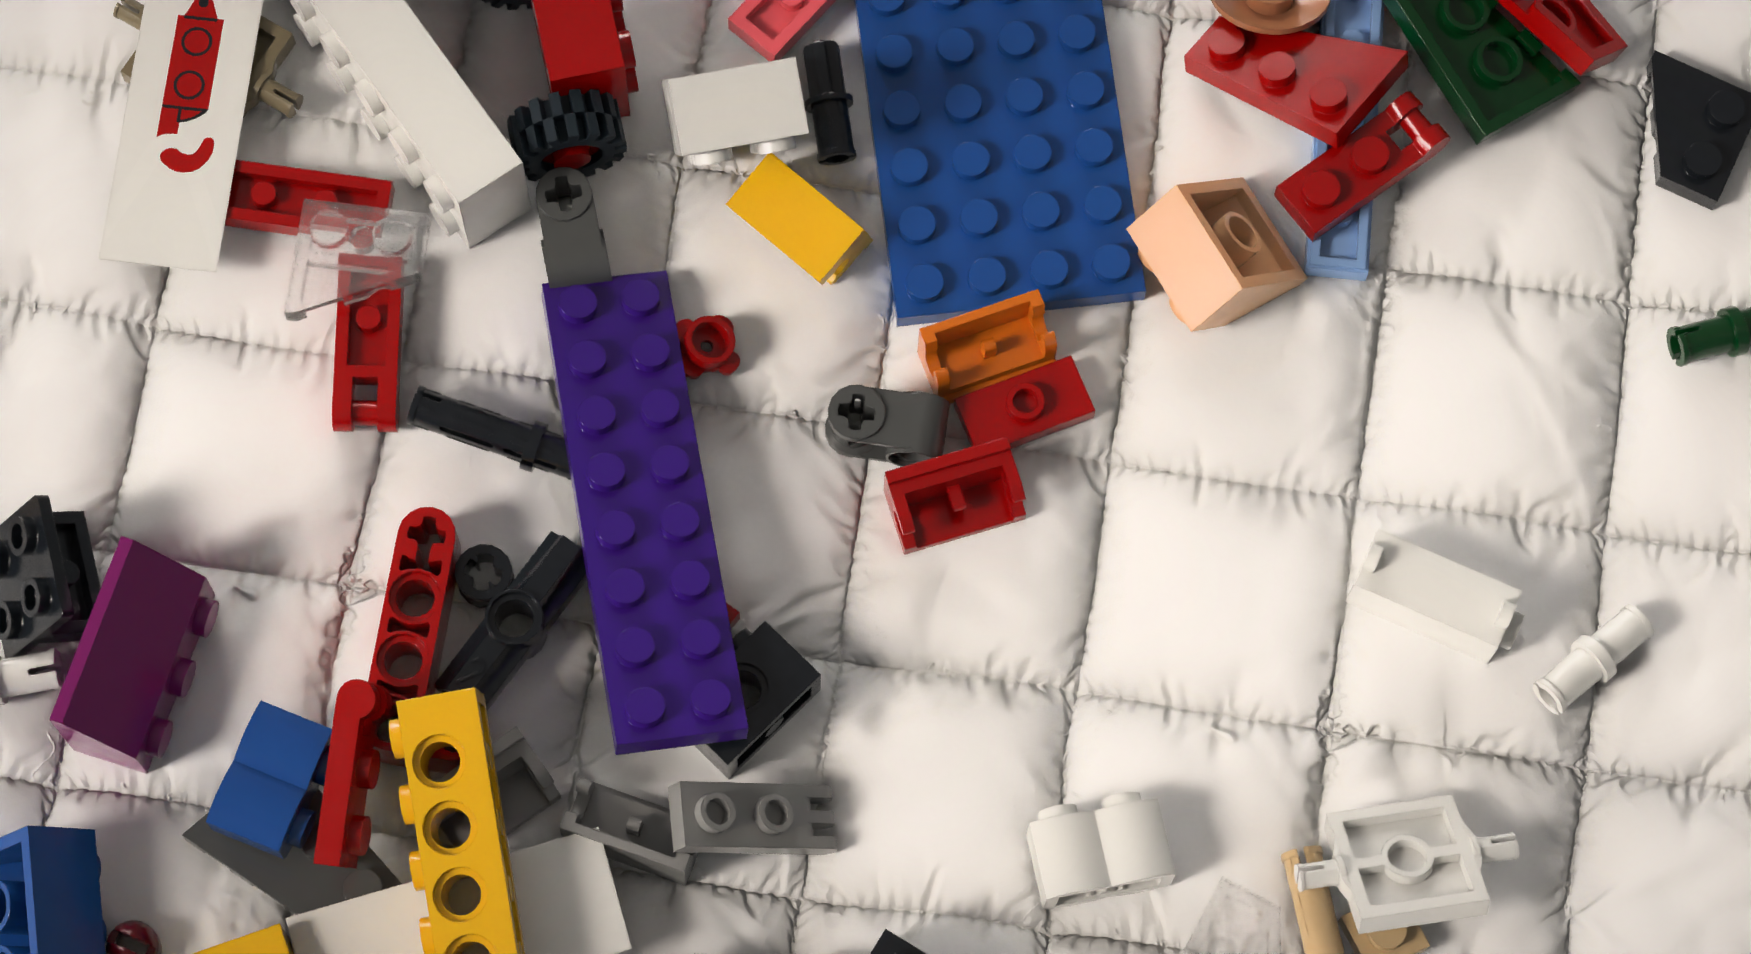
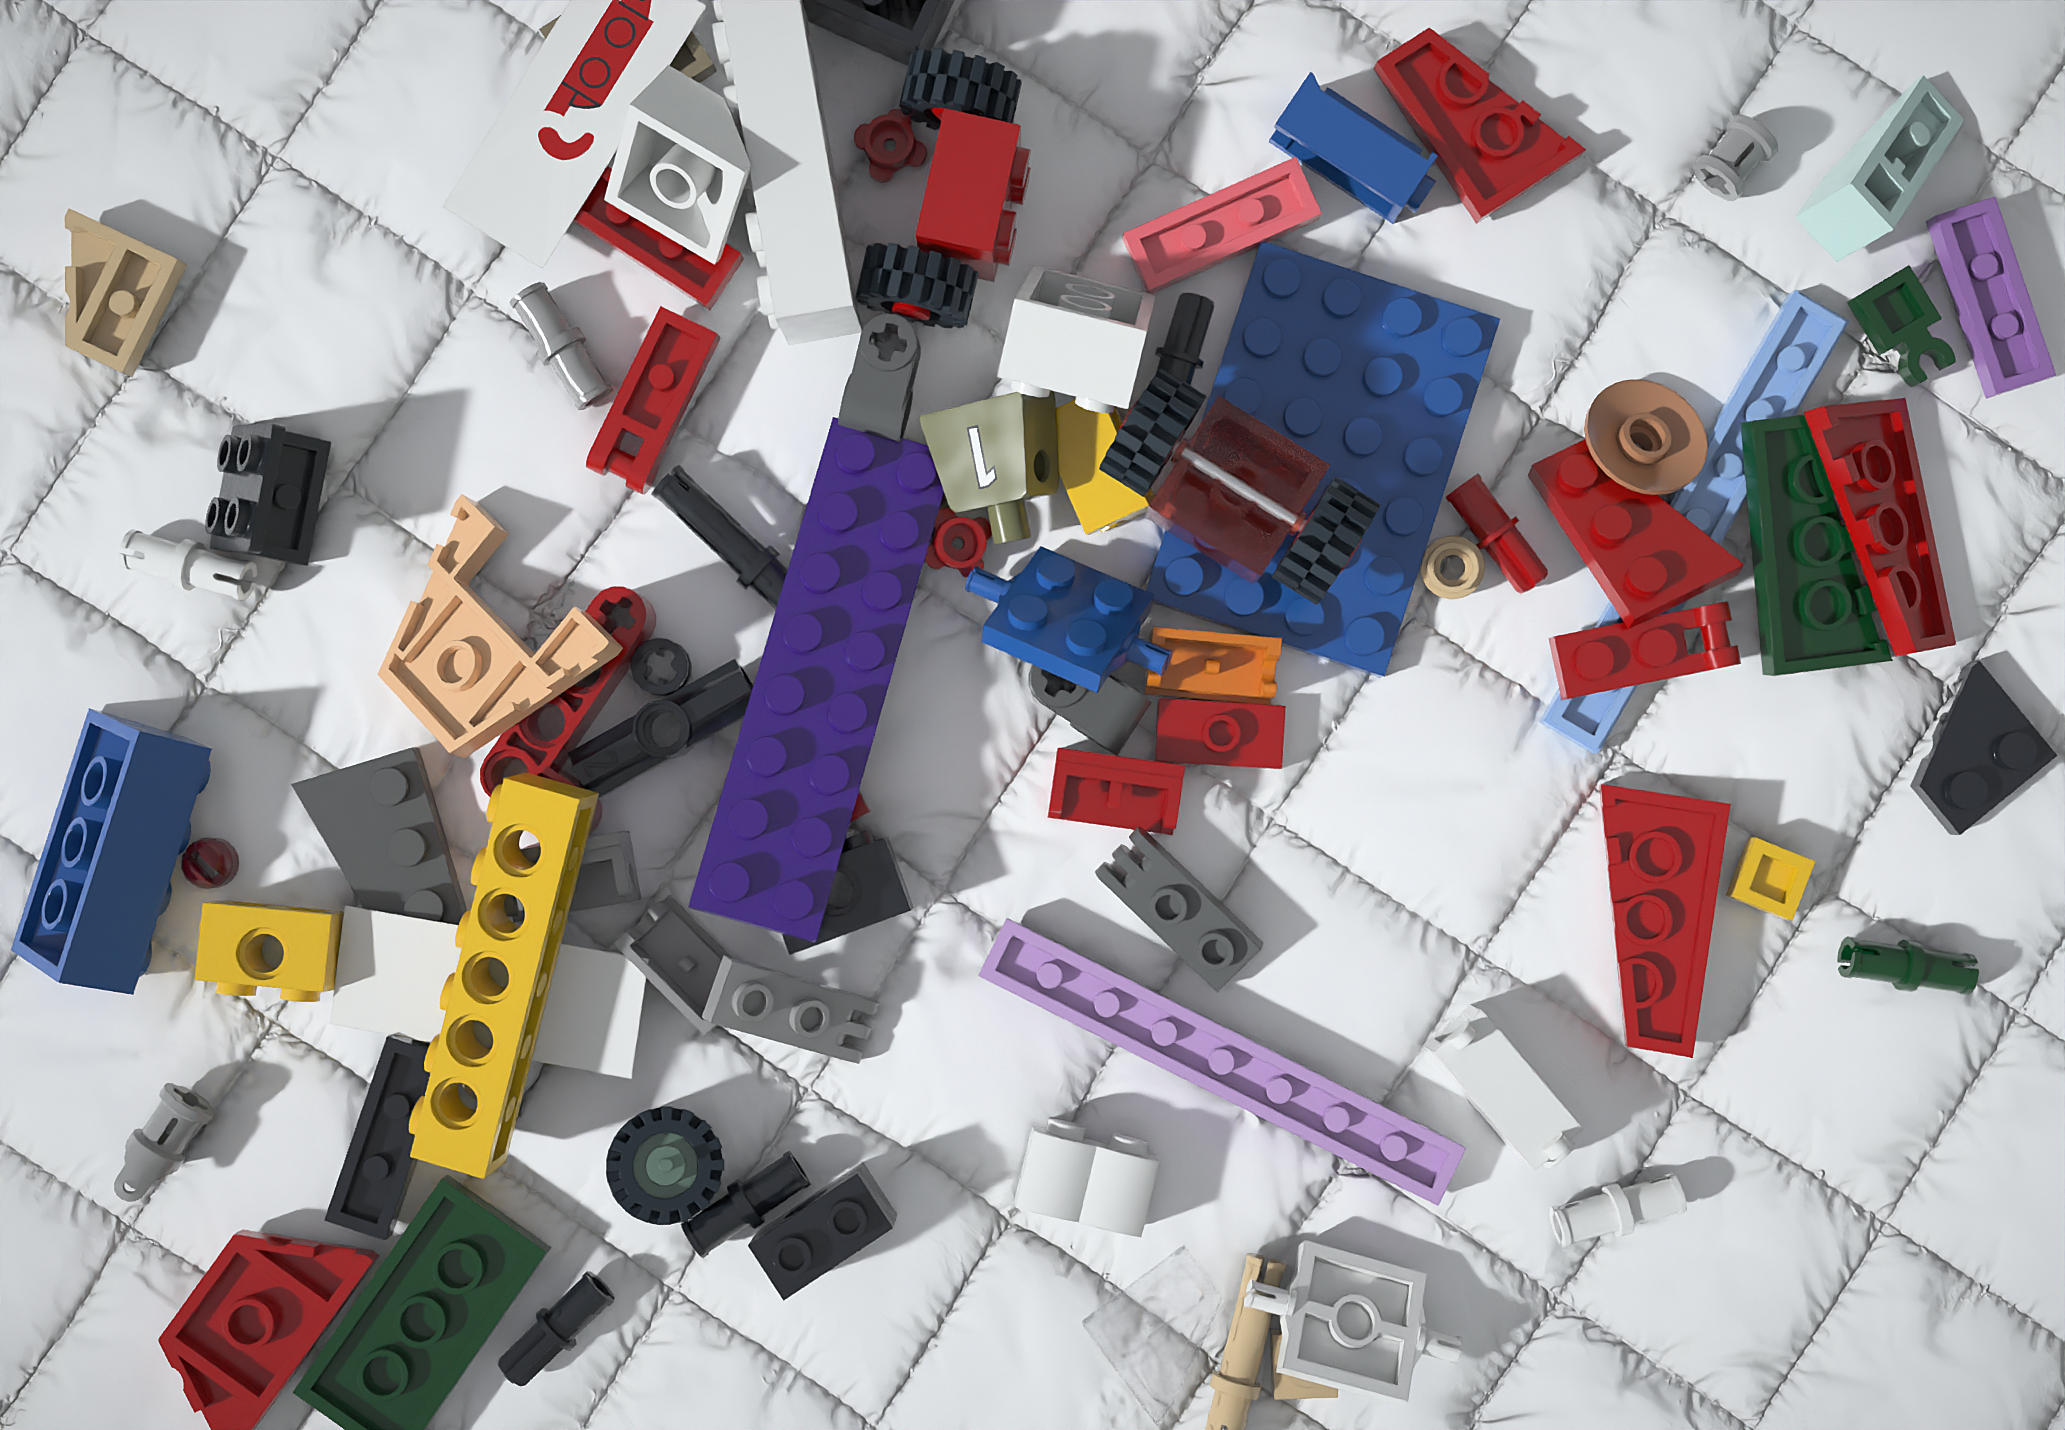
camera: 25 degrees right, 15 degrees up
magenta slope [49,536,219,774] -> none
blue brick [206,700,332,859] -> none
clear wing [283,198,431,321] -> none
red plate [313,679,392,869] -> none
light nougat slope [1126,177,1308,332] -> none
none -> light nougat wing [377,494,623,758]
none -> light grey pin [509,282,613,410]
none -> white slope [604,65,751,265]
none -> red plate [854,109,927,182]
none -> torso [919,390,1059,545]
none -> blue plate [965,546,1173,693]
none -> lavender plate [978,918,1466,1206]
none -> dark grey hinge [1095,826,1264,993]
none -> brick [1099,368,1381,605]
none -> tan plate [1420,536,1485,599]
none -> red axle [1445,473,1548,594]
none -> red wing [1599,784,1731,1058]
none -> yellow plate [1725,837,1816,921]

